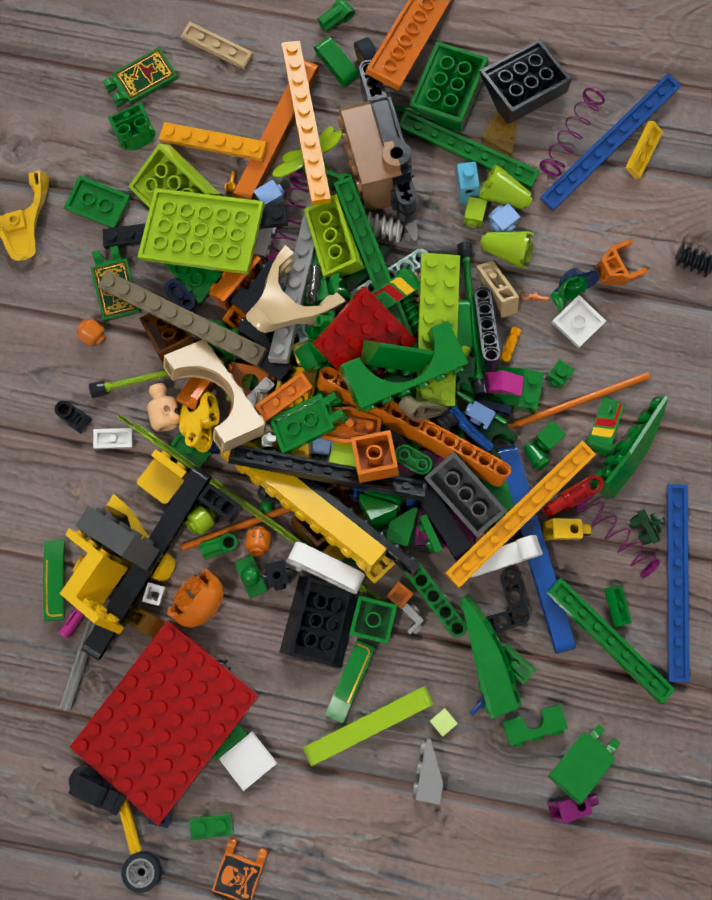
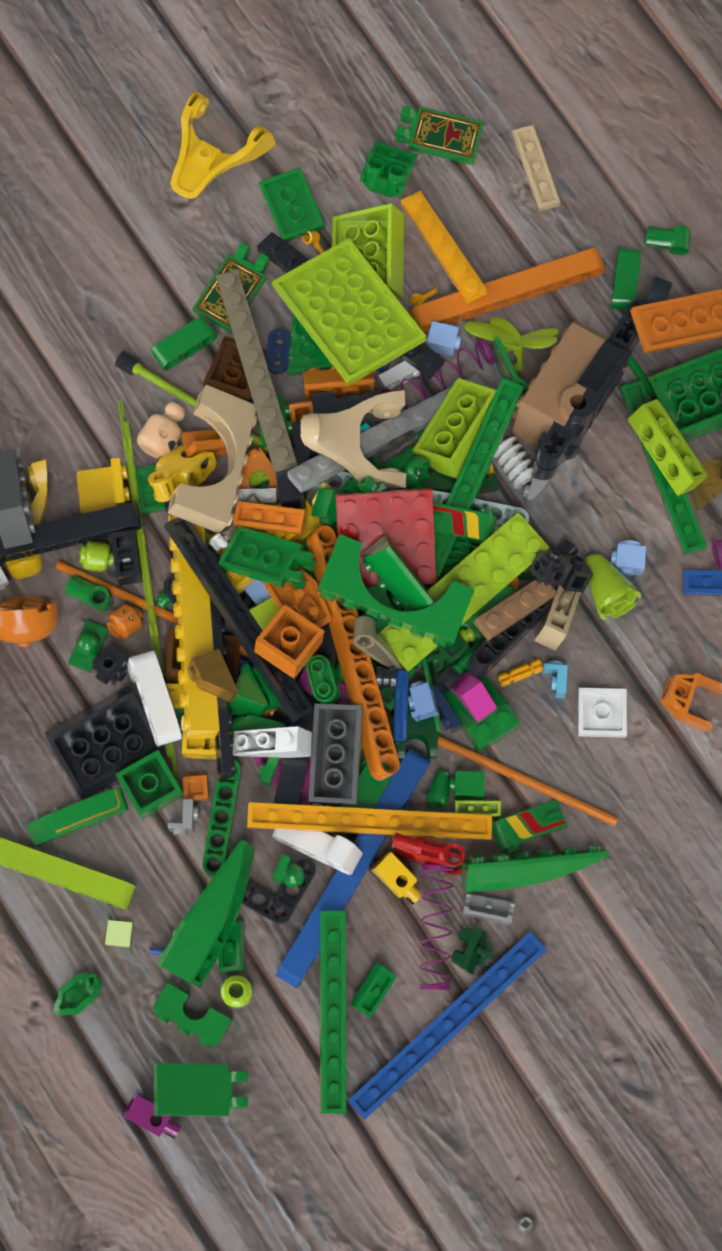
camera: 40 degrees right, 5 degrees down
black piece [55,401,93,434] -> none
orange head [76,318,105,347] -> none
white plate [93,428,133,449] -> none
light orange plate [282,41,331,205] -> none
light grey slope [412,738,443,805] -> none
medium azure torso [455,162,479,204] -> none
lime brick [463,196,487,228] -> none
lime cone [478,164,533,210] -> none
orange hand [520,290,549,302] -> none
green bracket [546,359,575,389] -> none
green hair [551,268,599,312] -> none
none -> green arm [53,972,102,1016]
none -> green beam [151,316,218,371]
none -> pearl gold slope [187,649,238,702]
none -> lime head [220,975,253,1009]
none -> white slope [233,726,312,758]
none -> green tile [273,855,305,888]
none -> light orange hand [302,231,325,254]
none -> lime piece [454,800,501,816]
none -> light grey hinge [462,892,515,926]
none -> medium nougat plate [473,580,558,641]
none -> black brick [529,550,573,586]
none -> medium azure bracket [542,661,568,698]
none -> black brick [560,555,594,593]
none -> lime brick [627,399,708,496]

